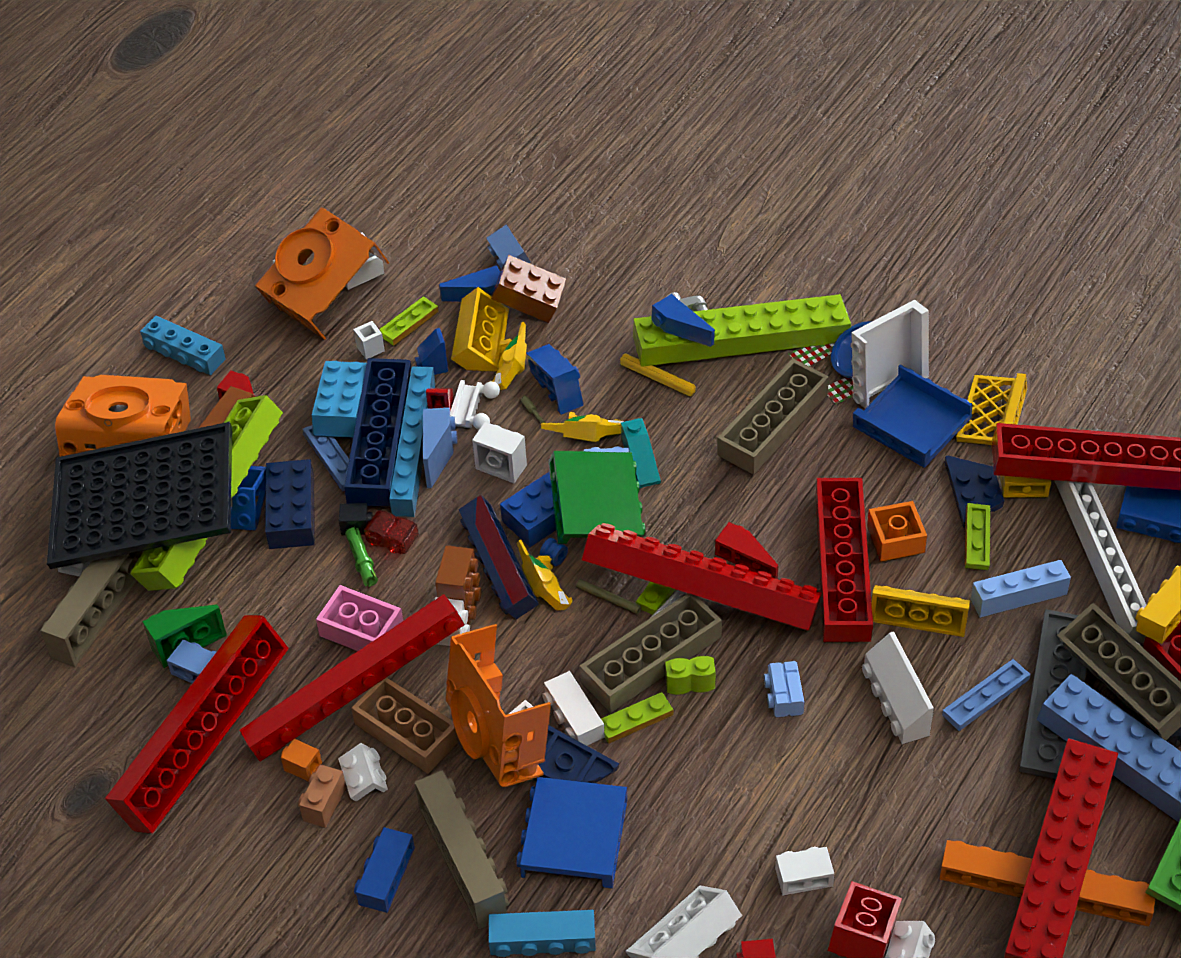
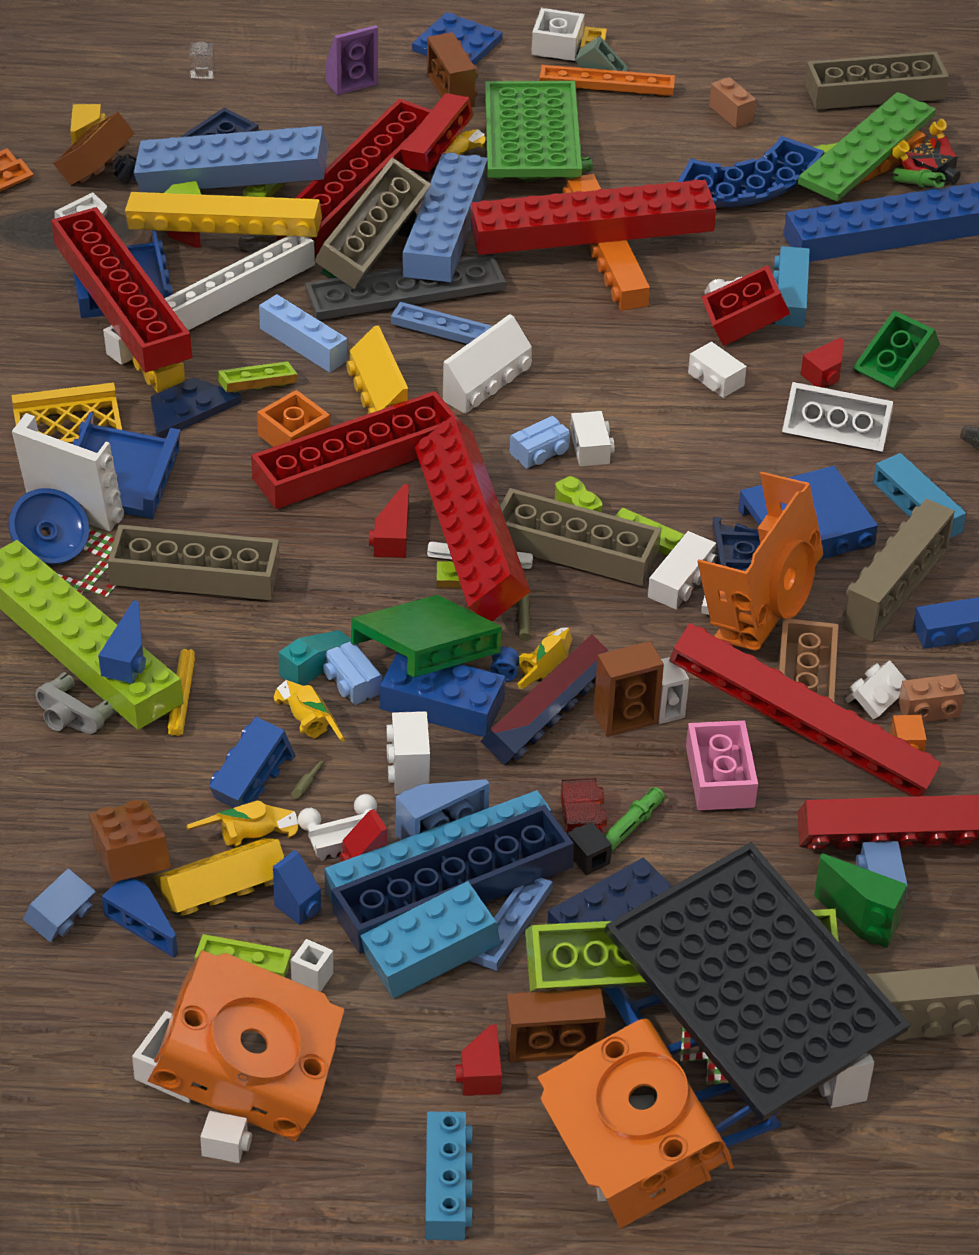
camera: 125 degrees left, 5 degrees down
none -> white brick [570,411,615,467]

